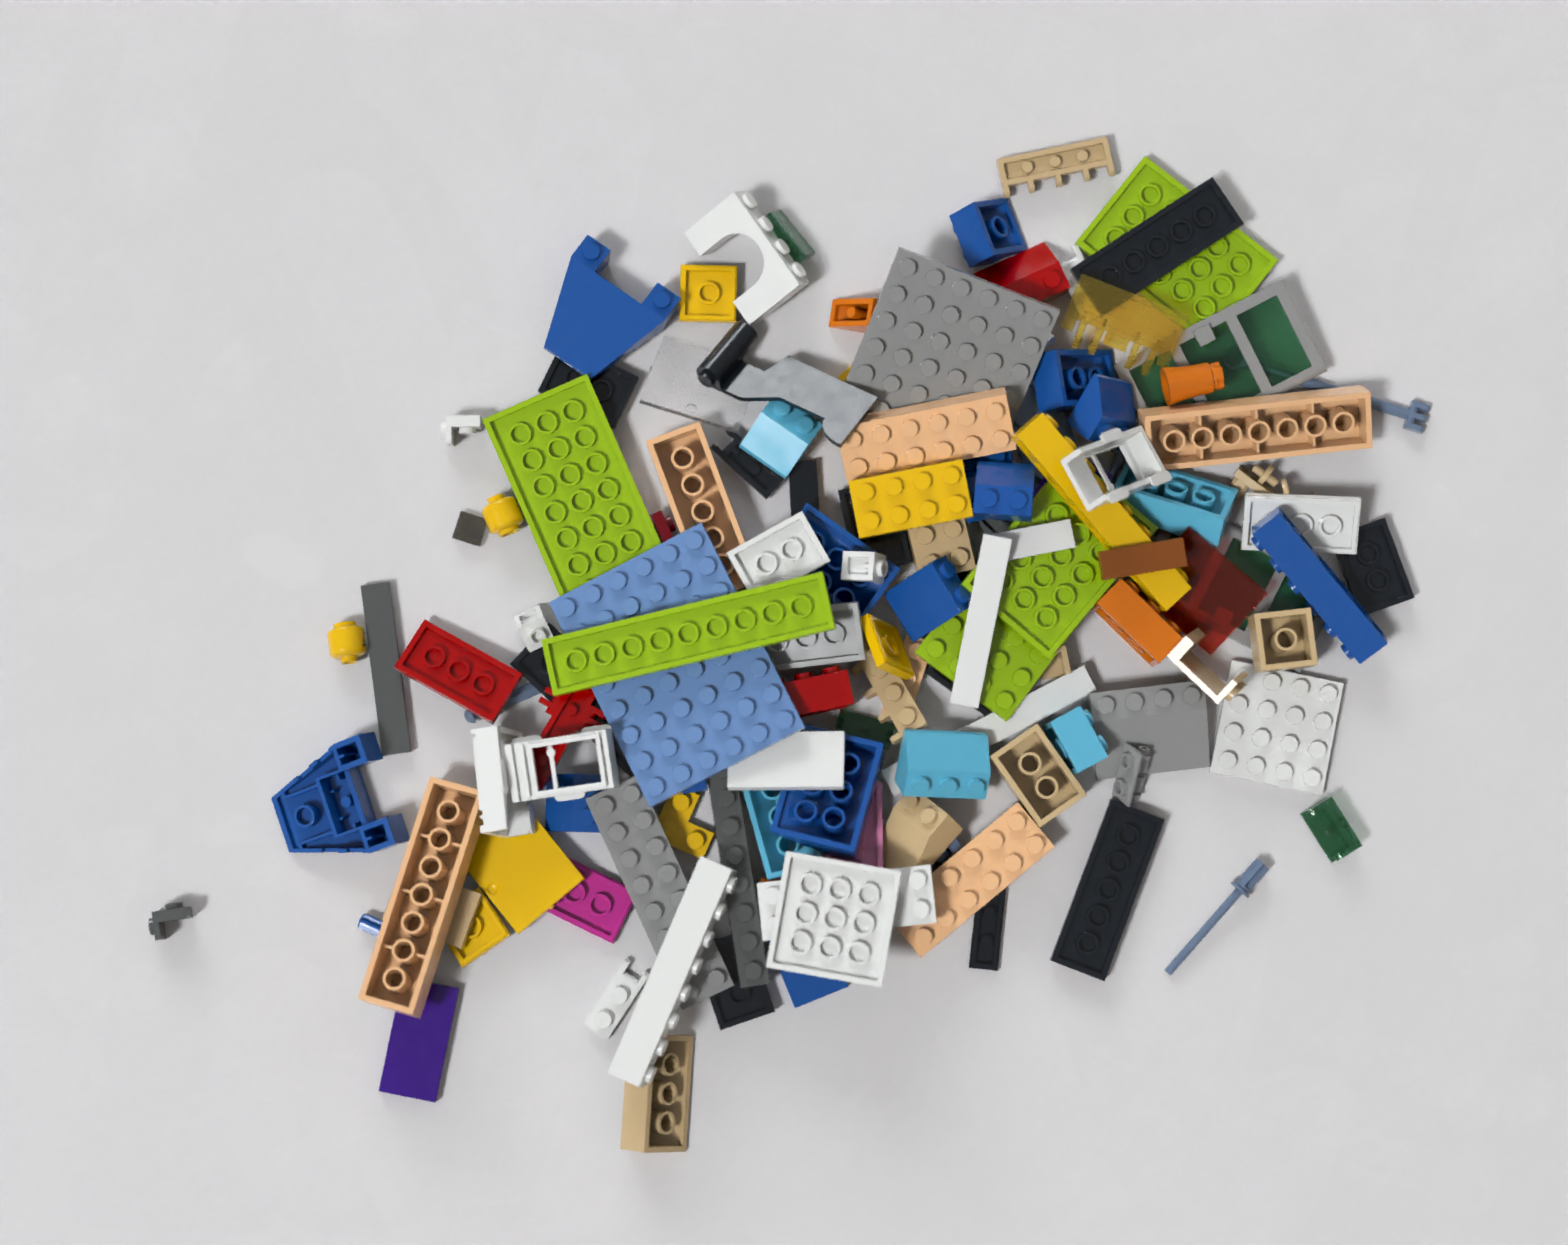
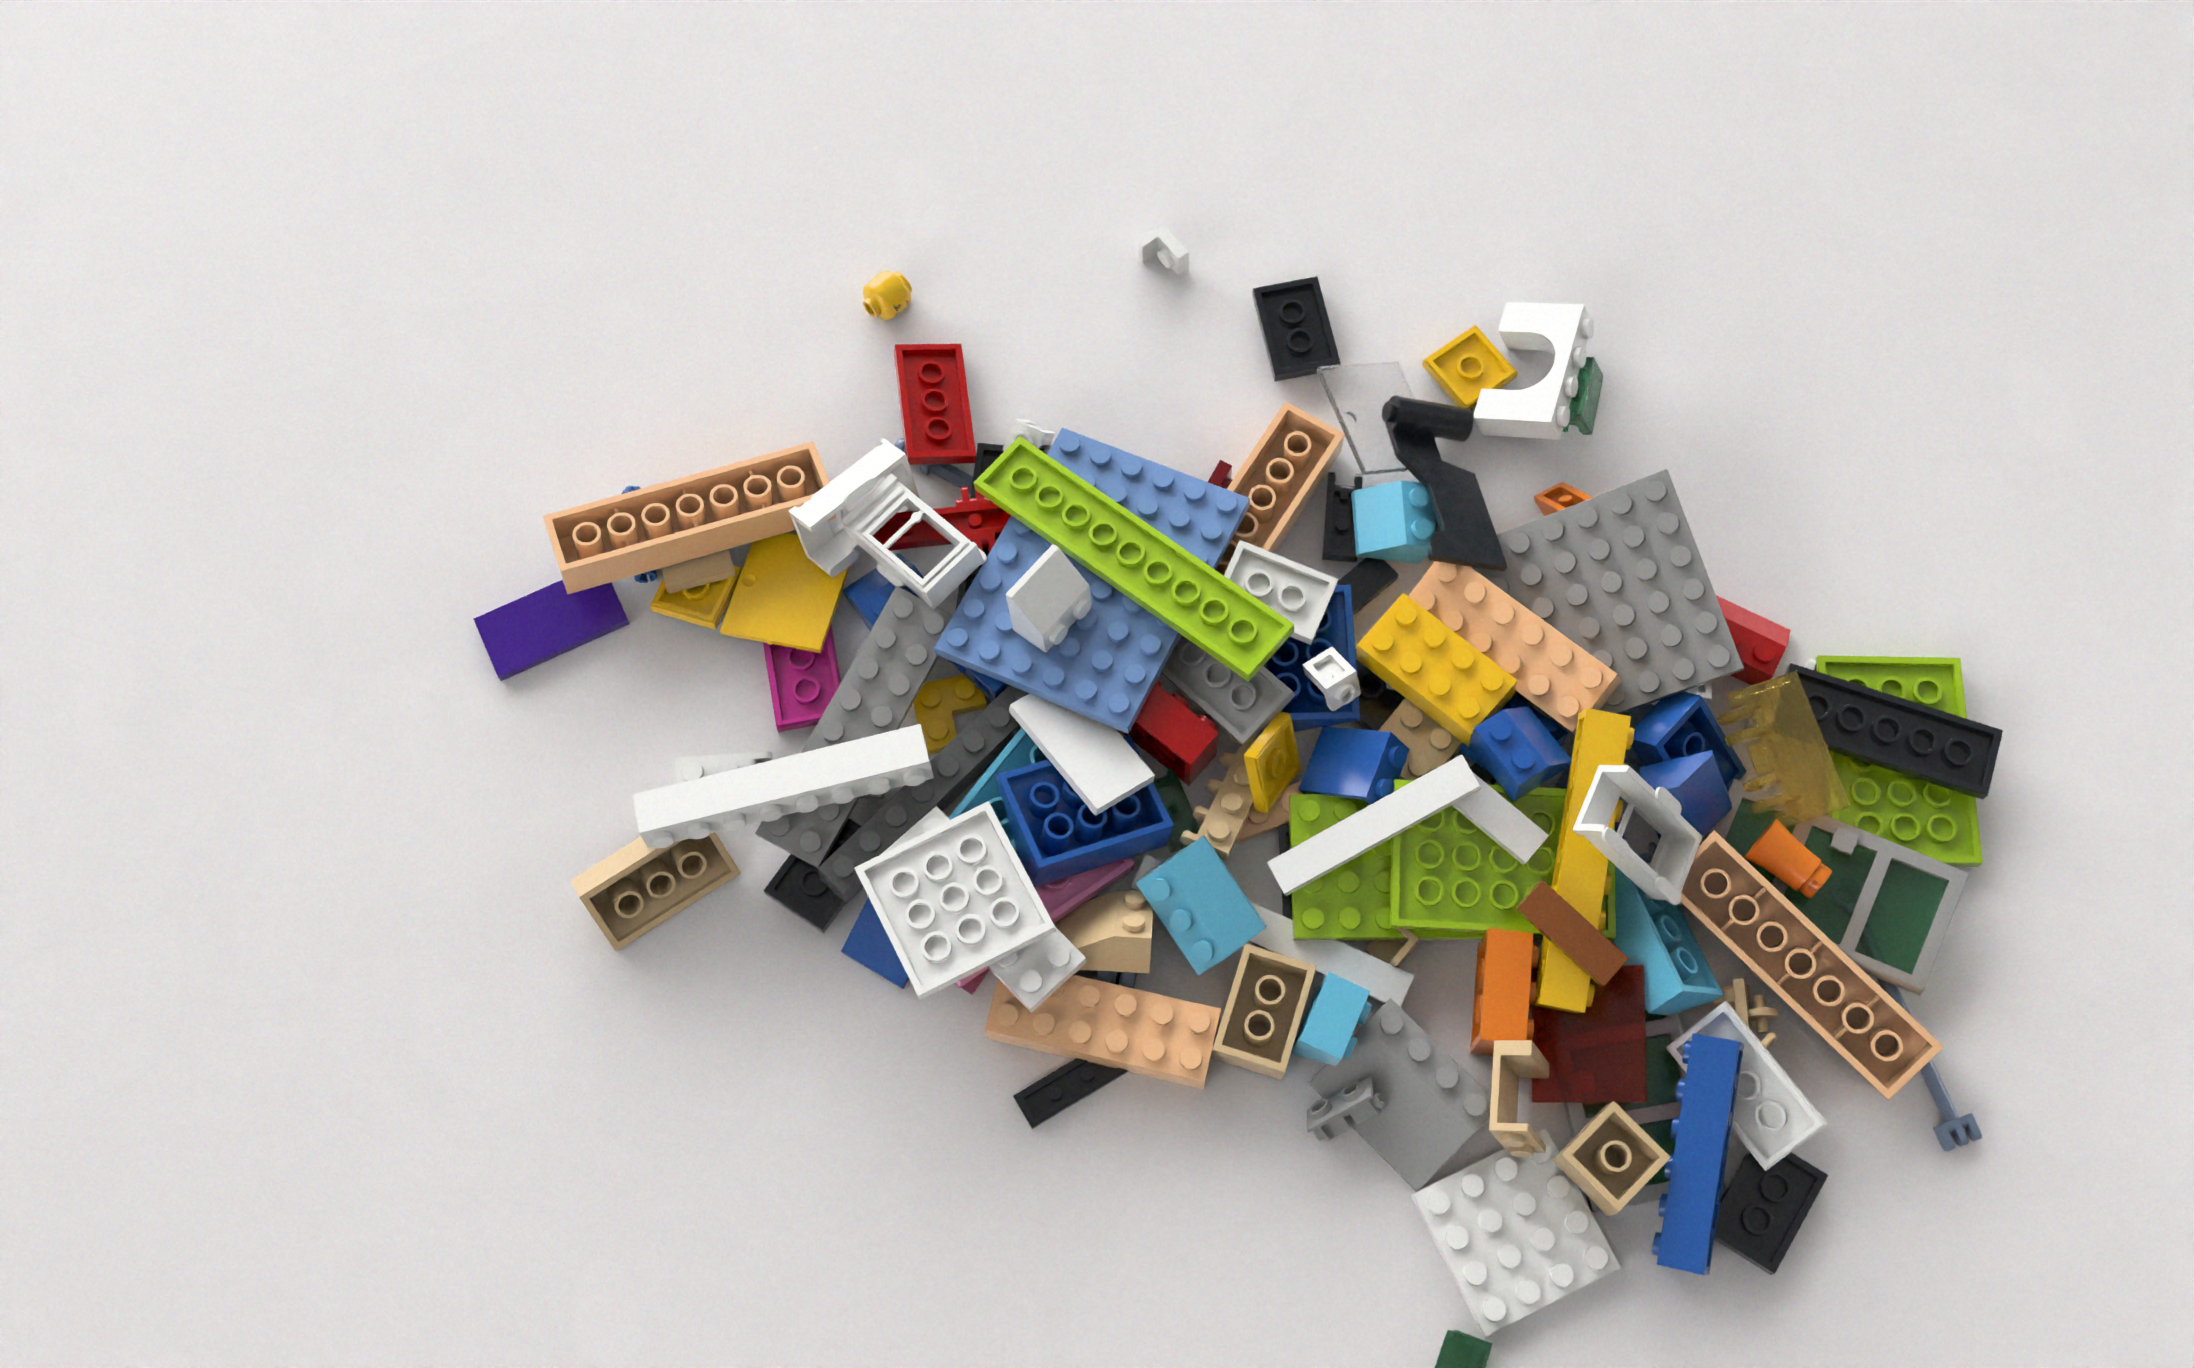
camera: 60 degrees right, 15 degrees down
dark grey bracket [148,902,193,941] -> none
blue wedge [271,732,410,853] -> none
dark grey tile [361,582,412,756] -> none
clear smoke tile [452,511,487,547] -> none
lime plate [482,374,661,596] -> none
yellow head [482,493,524,538] -> none
blue wedge [544,234,681,381] -> none
blue slope [949,198,1027,268] -> none
tan hinge [996,136,1115,198] -> none
black plate [1050,799,1165,981] -> none
sand blue piece [1165,858,1269,976] -> none
none -> white slope [1006,544,1092,653]

